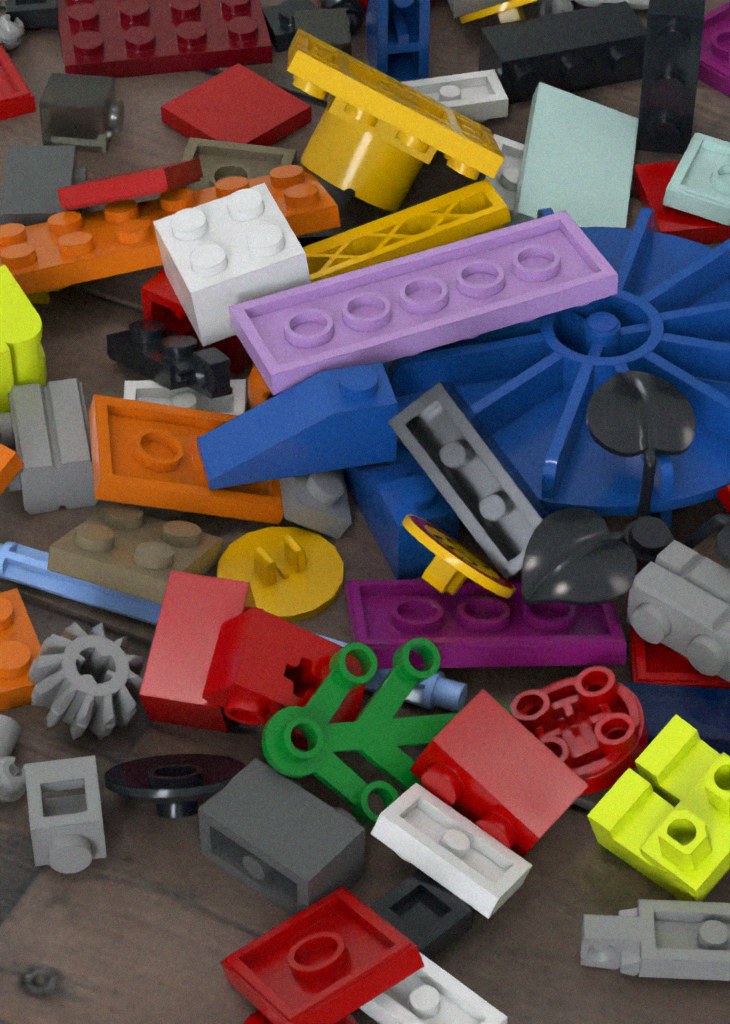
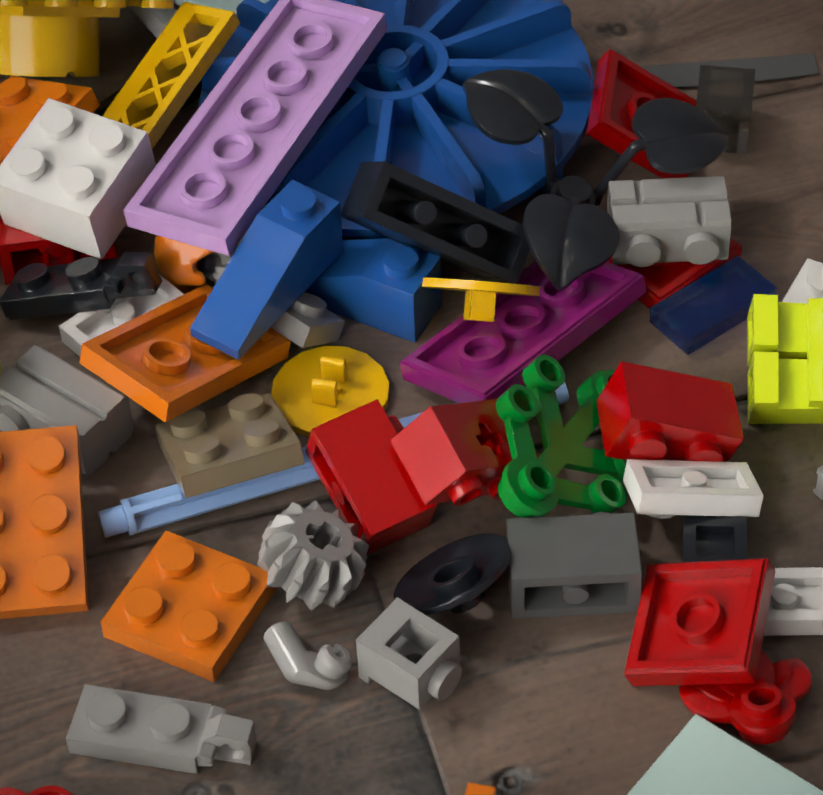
camera: 40 degrees left, 5 degrees up
red tile [510,666,648,796] -> none

